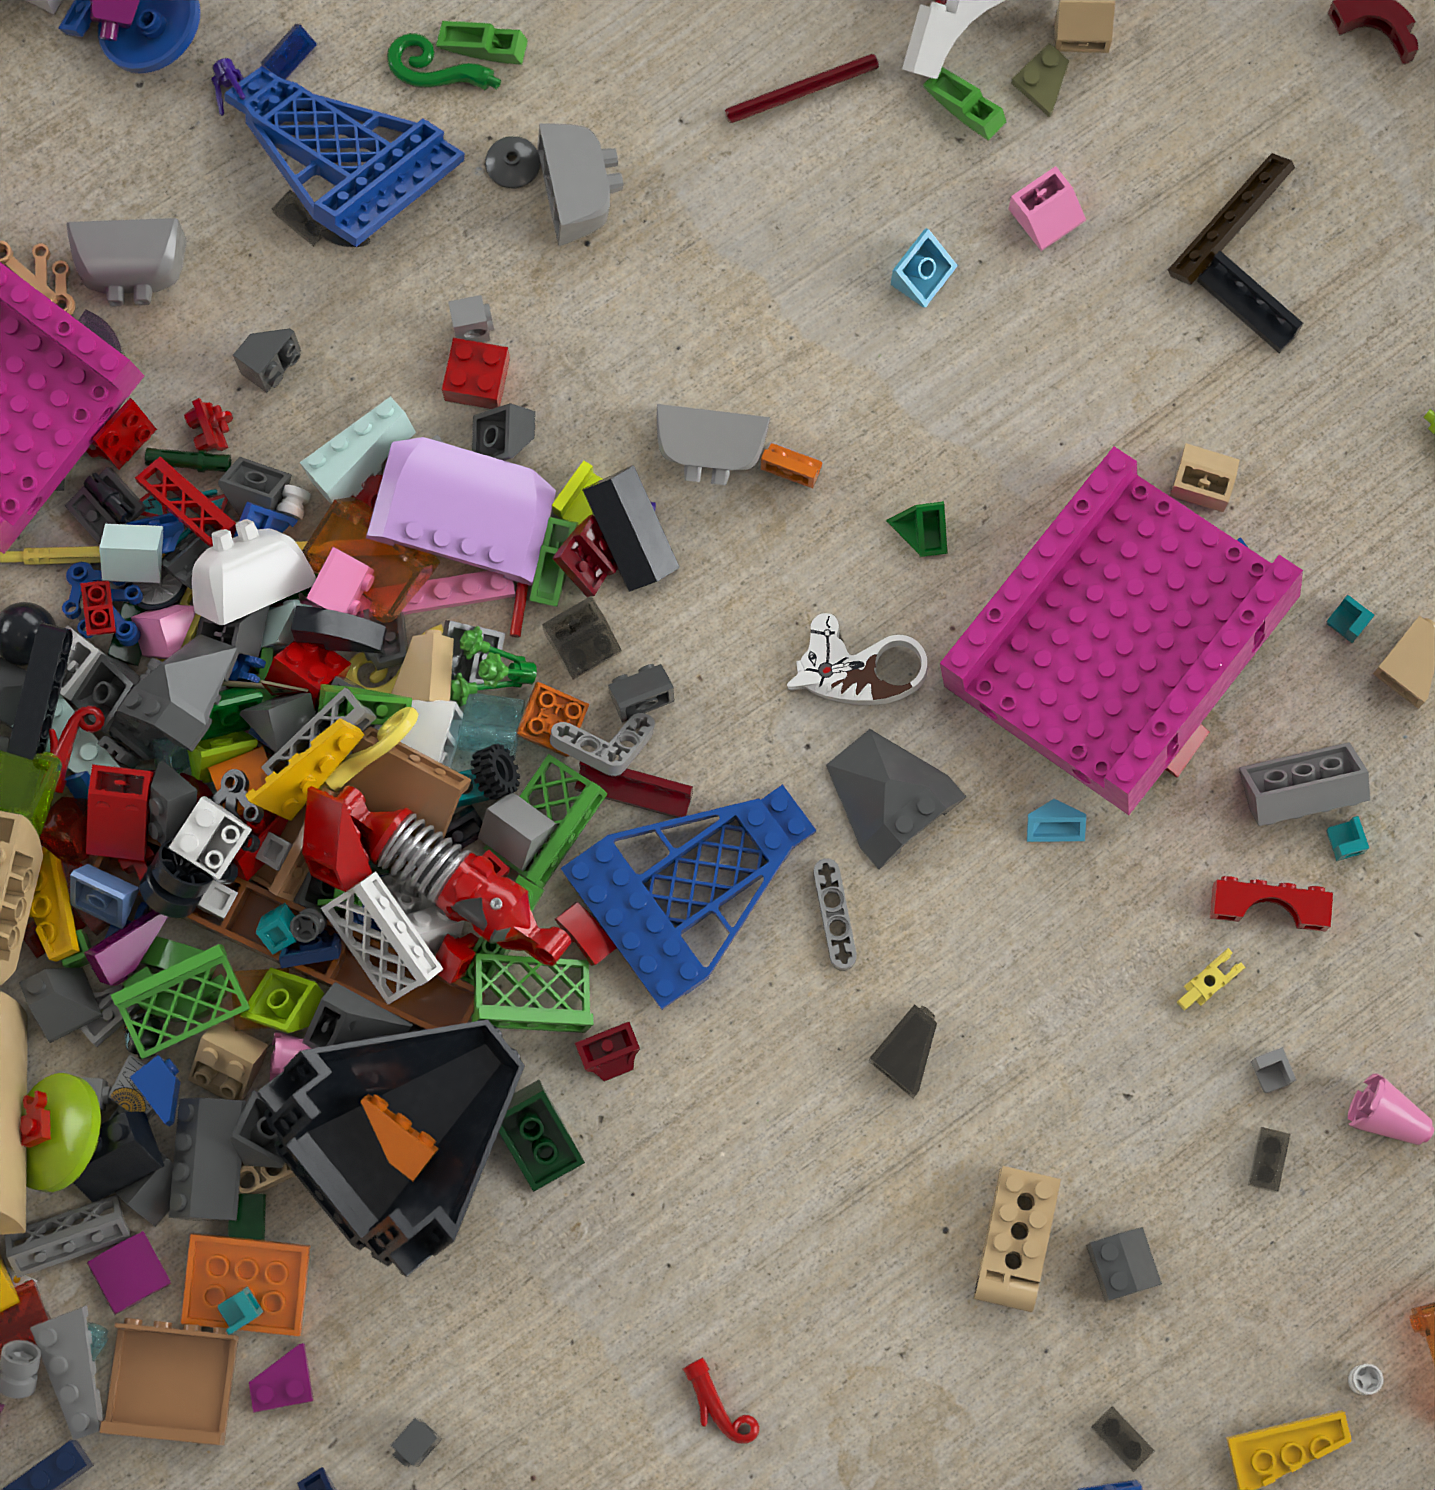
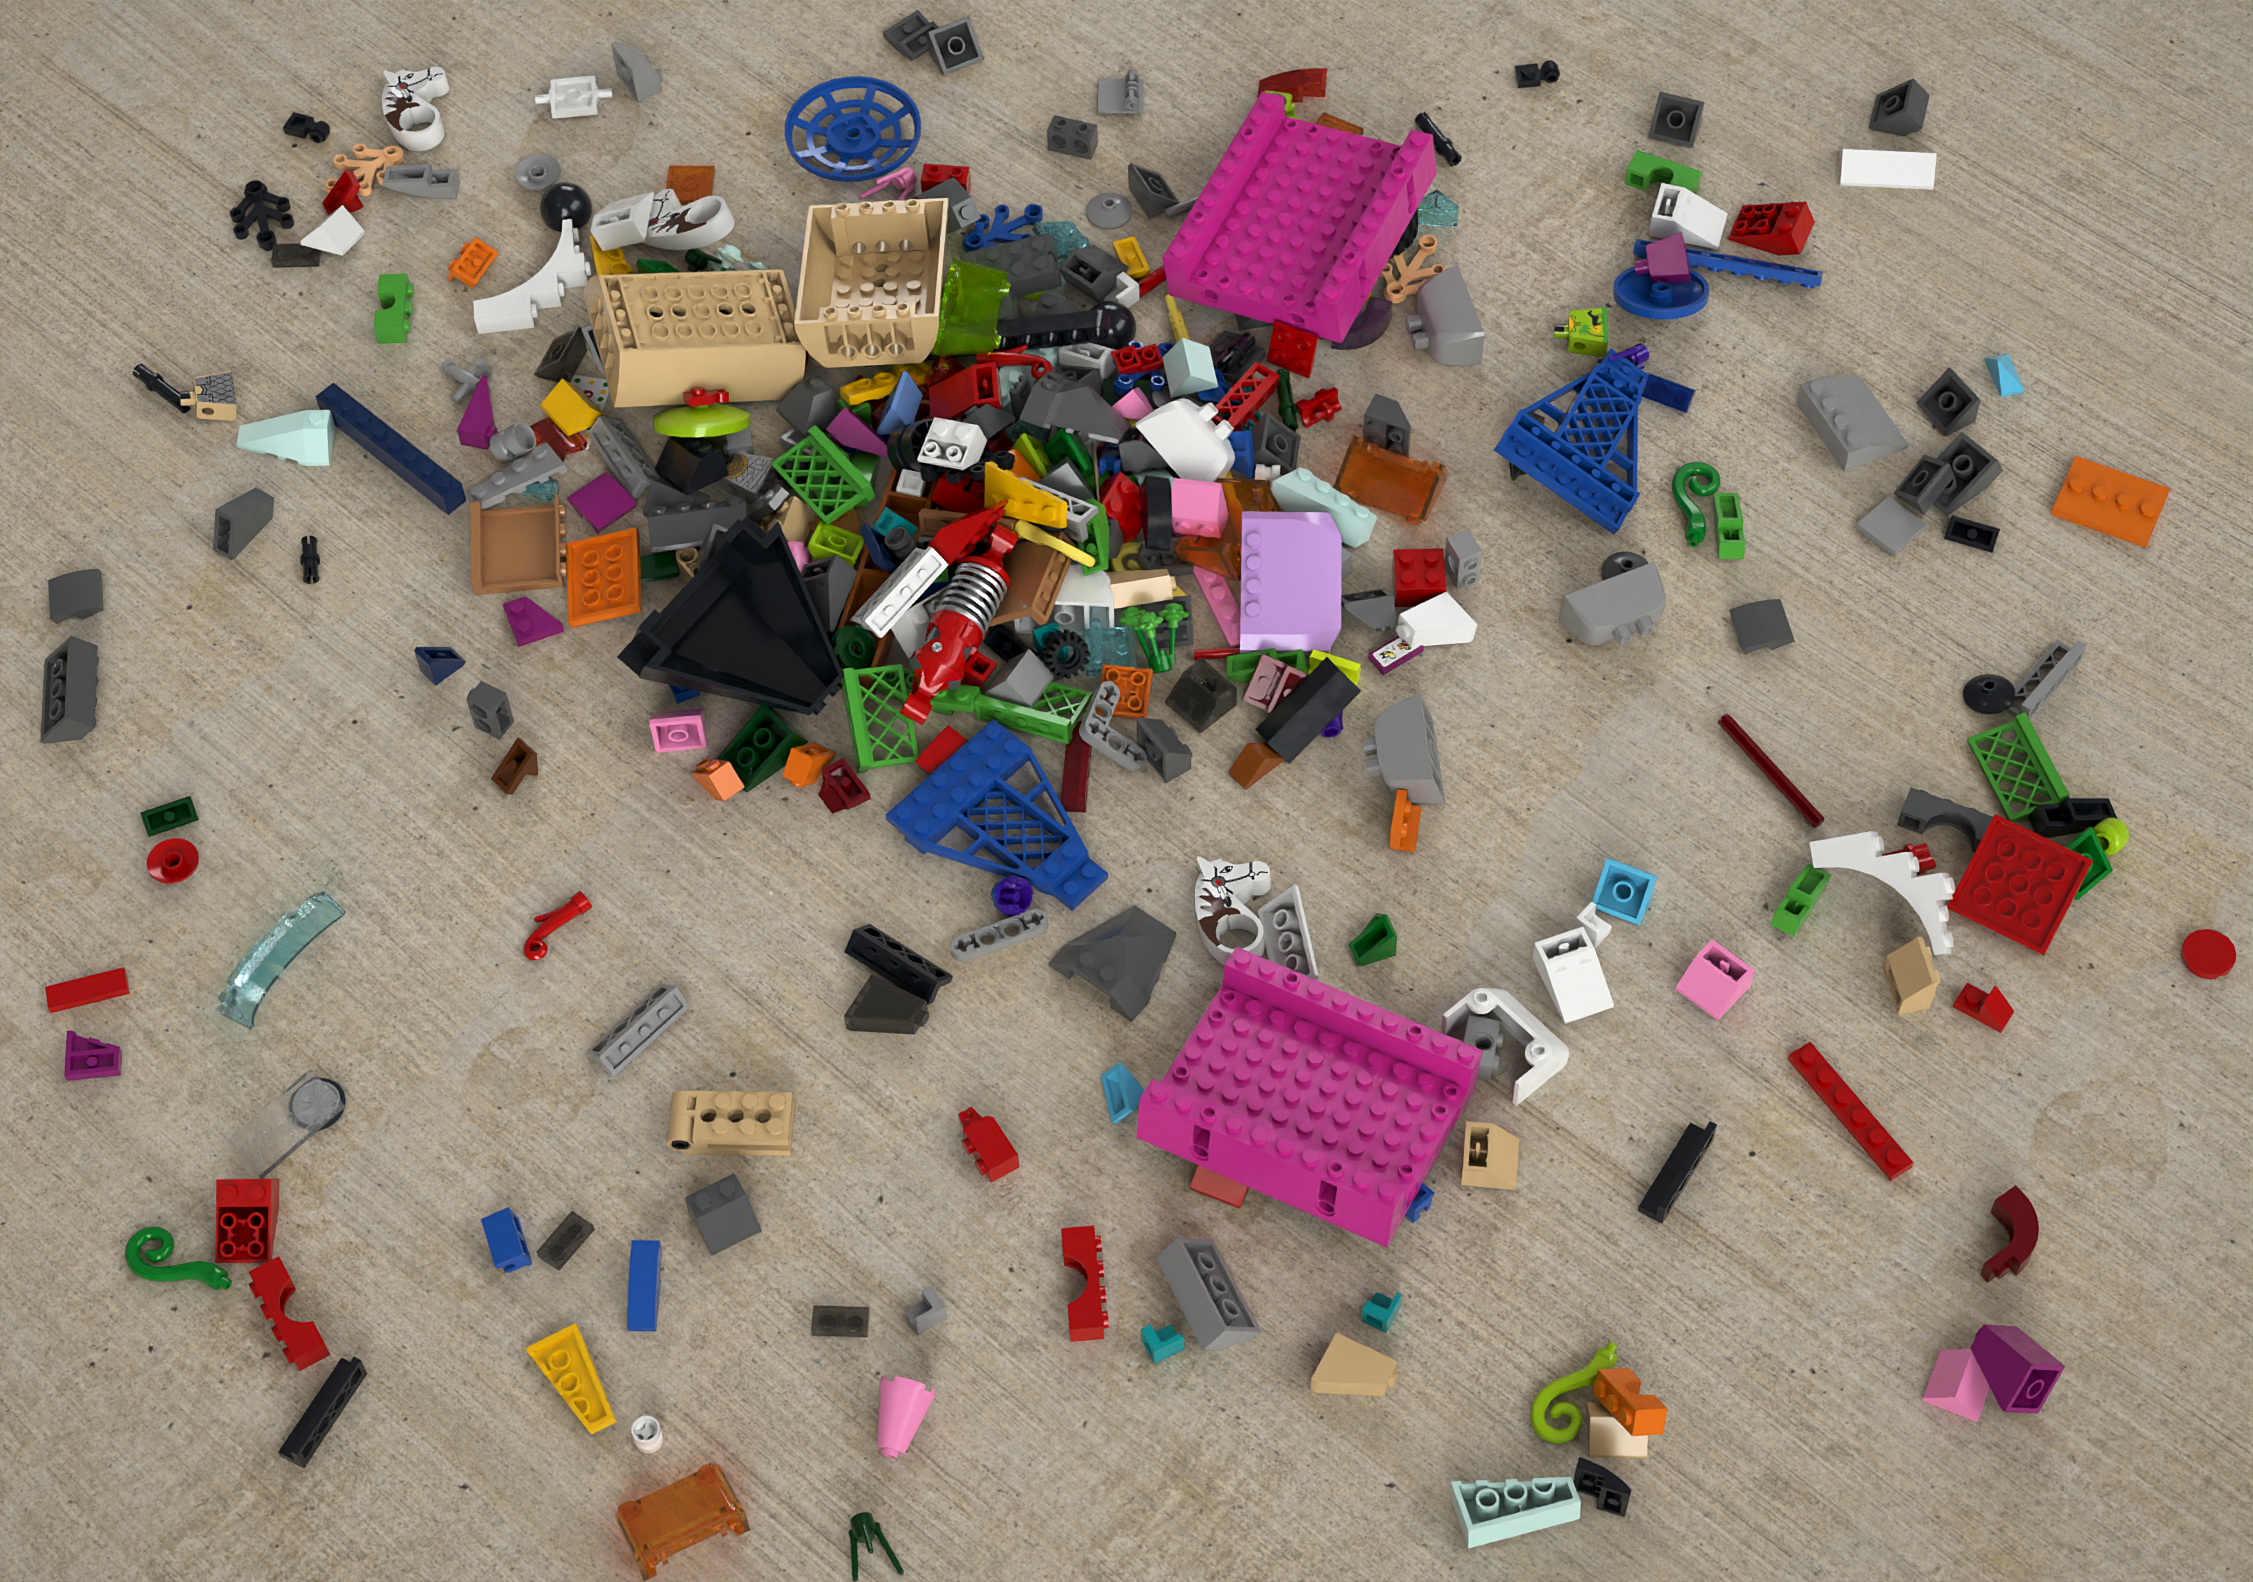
camera: 80 degrees right, 20 degrees down
blue slope [130,1055,181,1127] -> none
teal panel [218,1286,264,1335] -> none
light grey tile [255,832,293,871] -> none
orange slope [361,1094,439,1181] -> none
red brick [435,933,479,984] -> none
olive wing [1011,43,1069,117] -> none
dark brown plate [1168,153,1295,285] -> none
light yellow hinge [1177,948,1246,1011] -> none
none -> reddish brown slope [491,738,538,795]
none -> light grey fence [585,983,691,1077]
none -> blue slope [627,1240,662,1331]
none -> bright pink slope [649,708,707,752]
none -> orange slope [691,758,744,801]
none -> light grey wing [748,482,789,522]
none -> orange slope [782,742,836,788]
none -> dark green plate [831,625,876,670]
none -> black fence [844,924,953,1005]
none -> red hinge [958,1107,1019,1182]
none -> dark purple piece [991,875,1033,917]
none -> dark orange slope [1229,743,1284,790]
none -> white slope [1258,885,1319,981]
none -> clear orange windscreen [1333,434,1449,526]
none -> tile [1368,636,1424,675]
none -> white slope [1396,591,1477,647]
none -> white windscreen [1441,988,1569,1106]
none -> light grey brick [1464,1015,1504,1080]
none -> white slope [1532,927,1614,1024]
none -> lime torso [1554,307,1608,358]
none -> white panel [1575,902,1612,949]
none -> dark grey slope [1729,599,1795,655]
none -> red plate [1788,1042,1914,1181]

